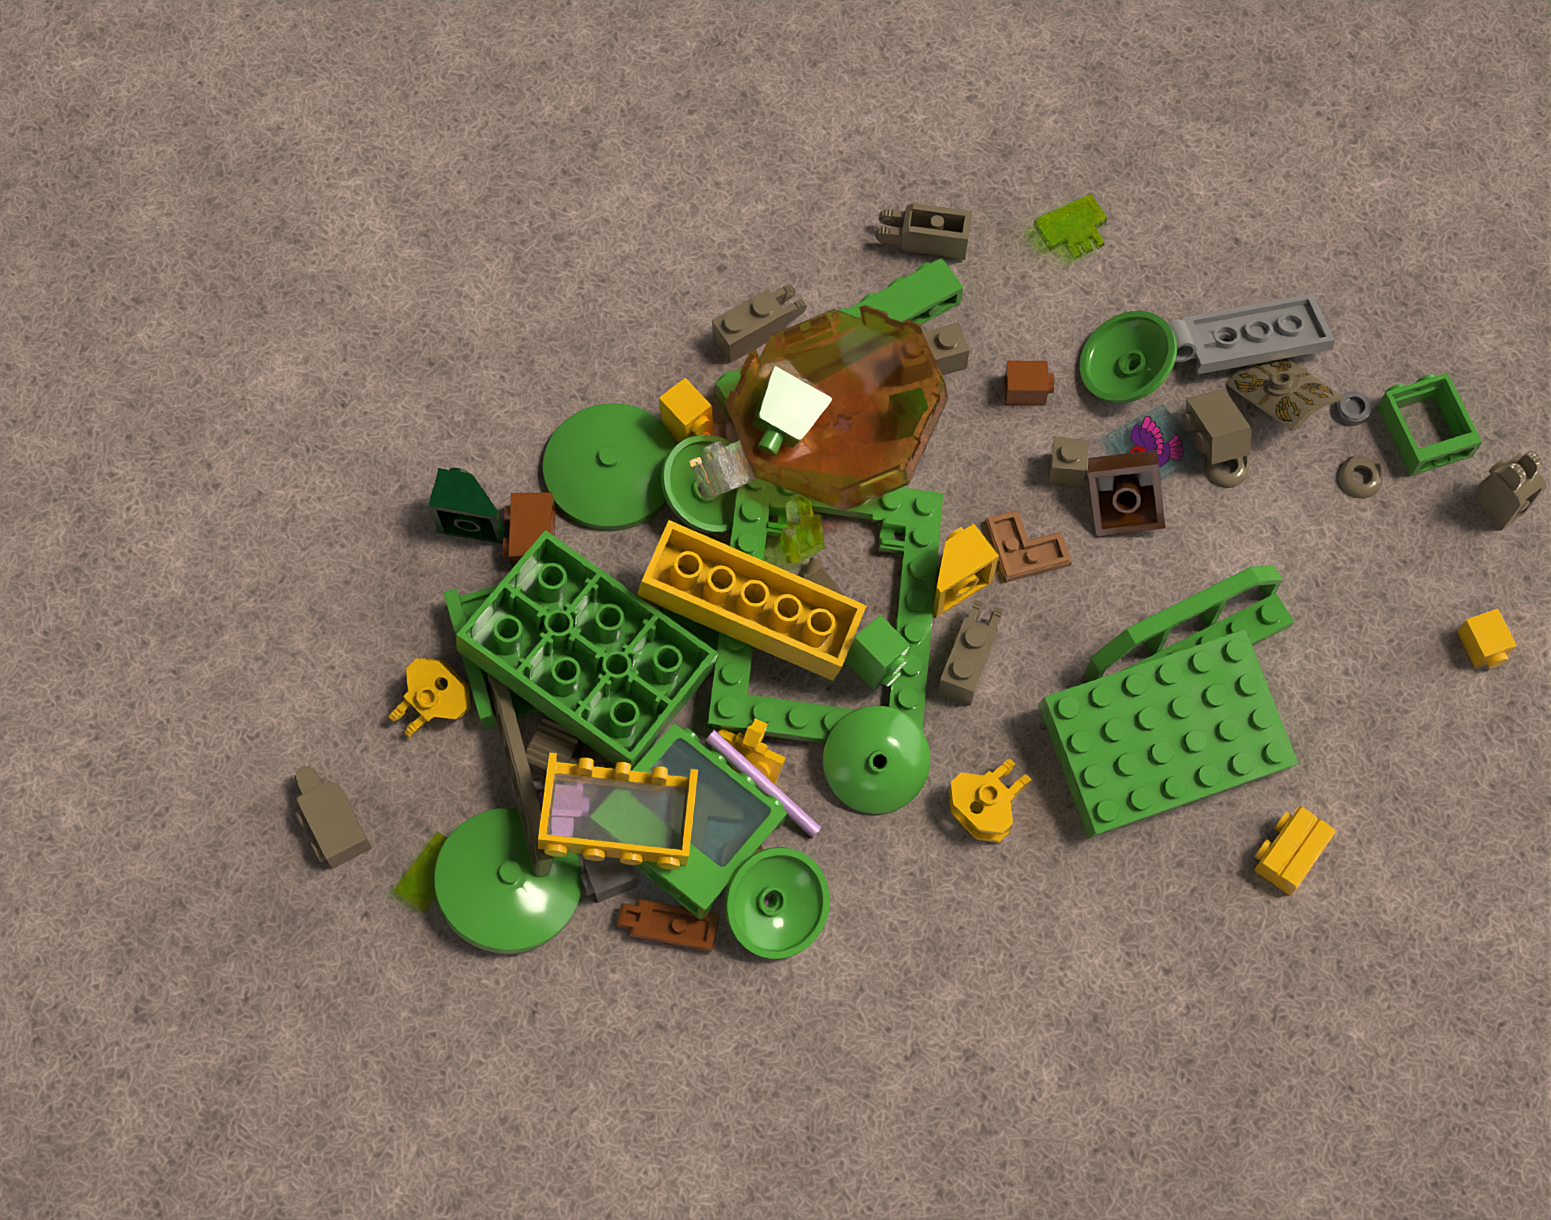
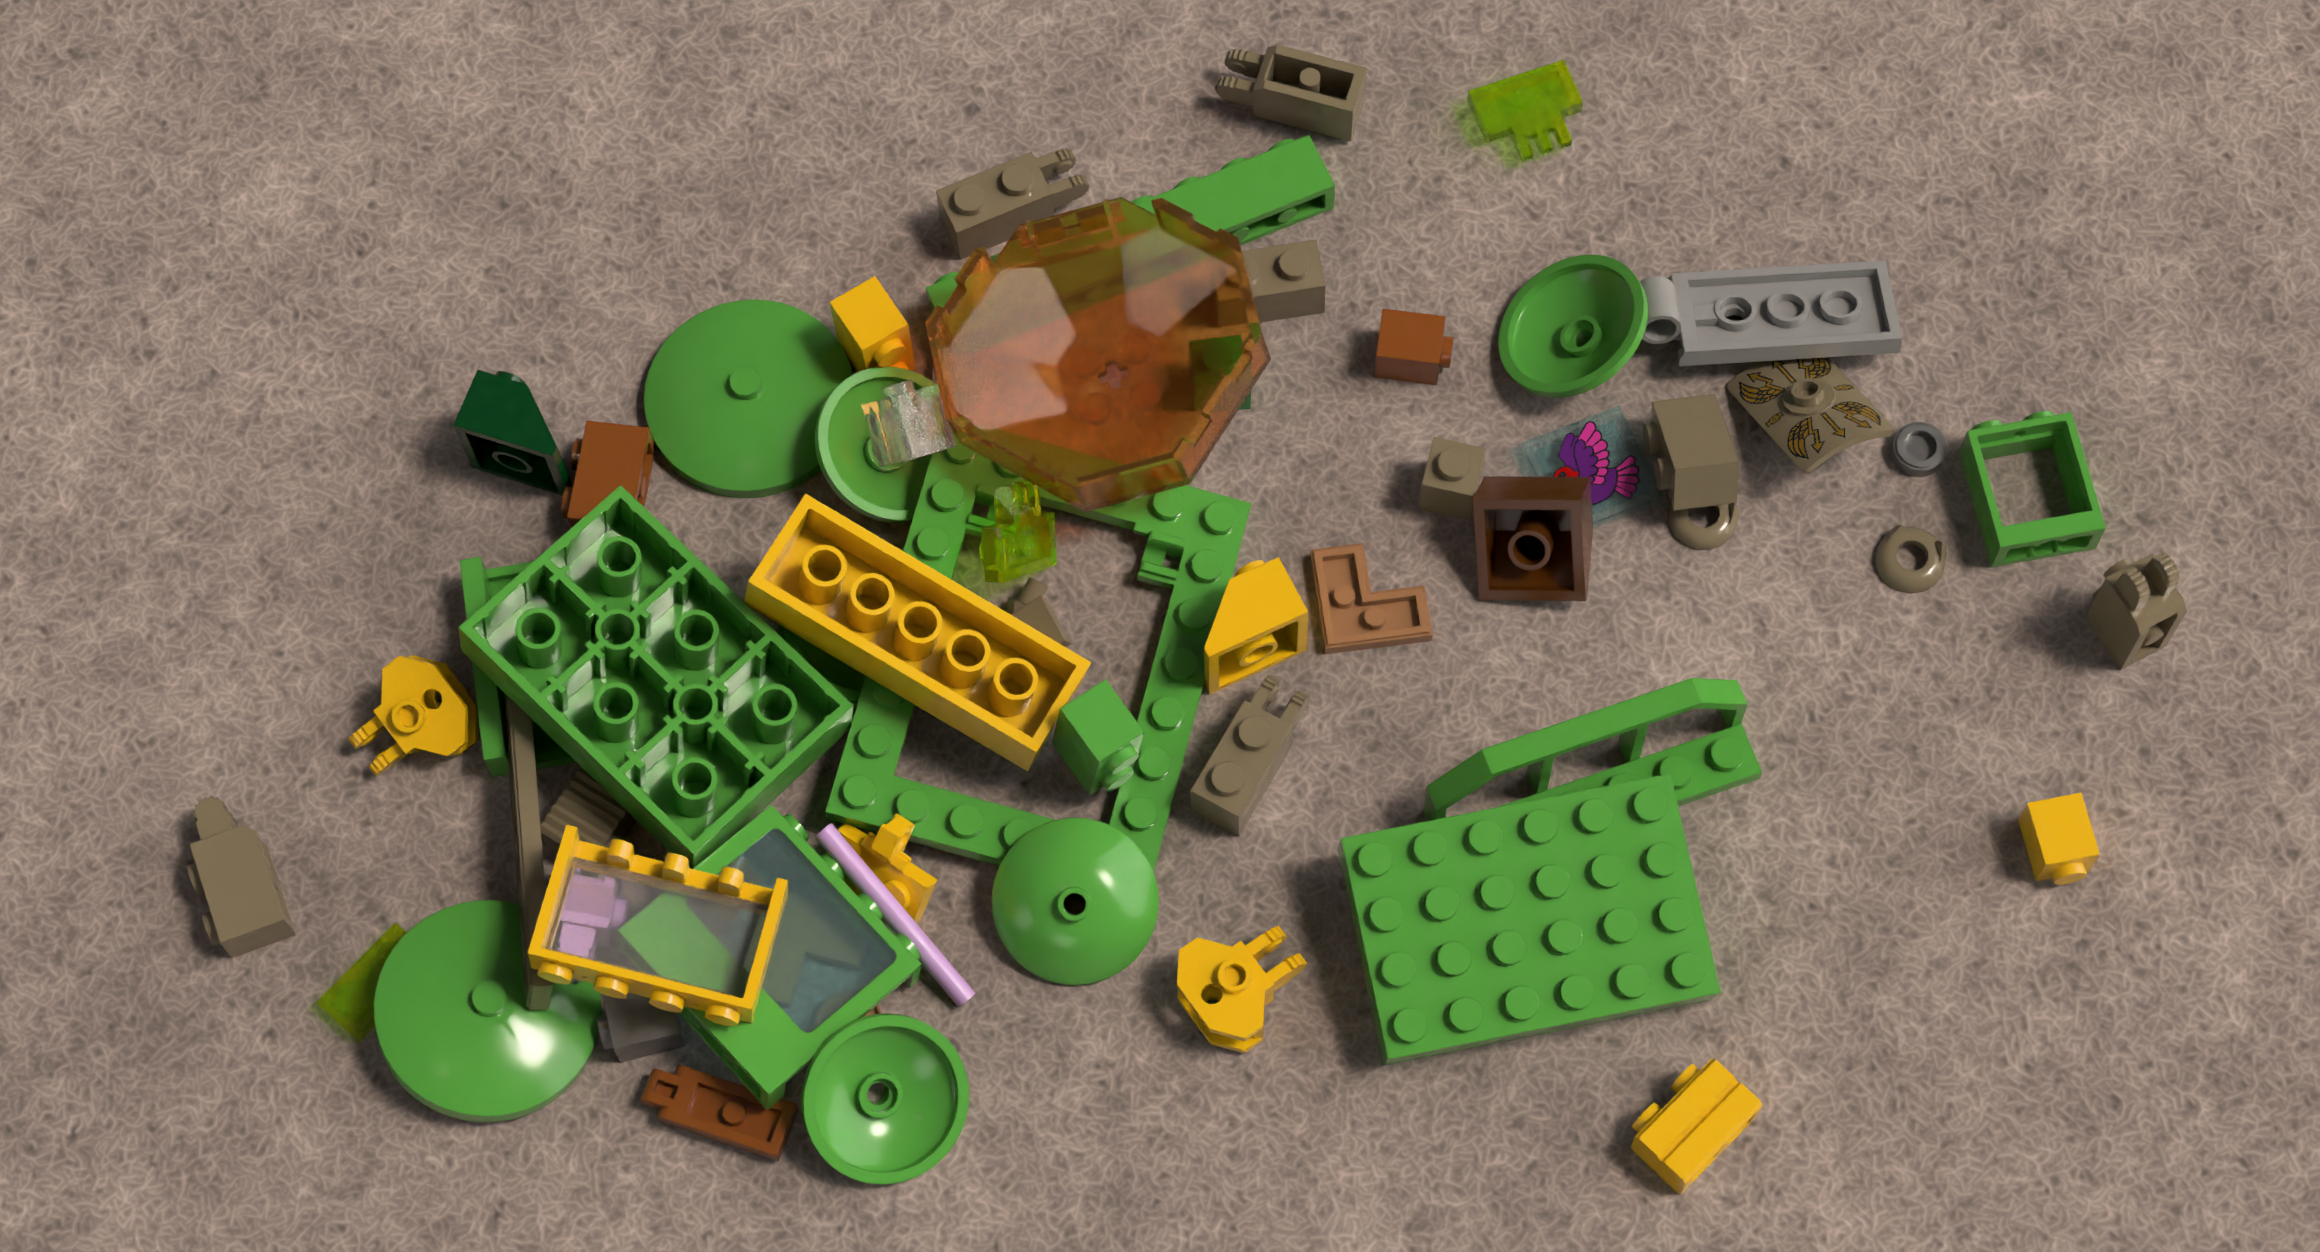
camera: 10 degrees right, 0 degrees up
torso [752,366,832,456] -> none

